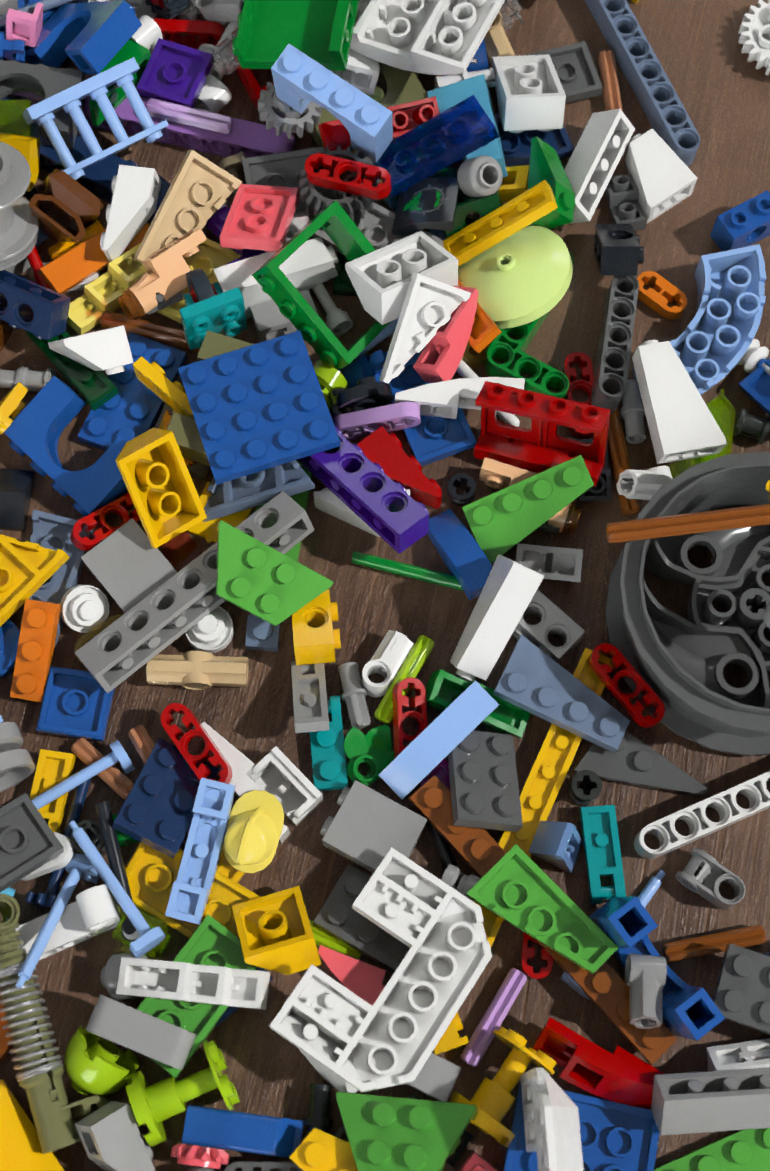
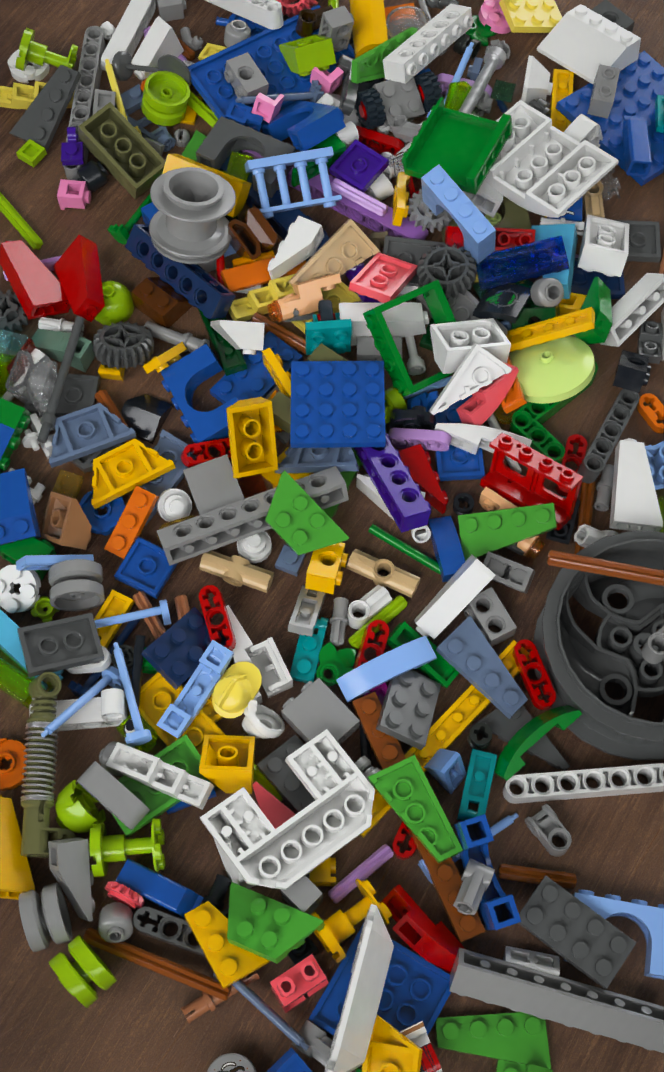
camera: 20 degrees right, 5 degrees down
red beam [304,153,392,200] -> none
none -> white hat [242,700,285,739]
none -> tan piece [346,549,421,598]
none -> yellow plate [392,172,410,226]
none -> white hinge [411,525,431,543]
none -> green slope [494,705,582,781]

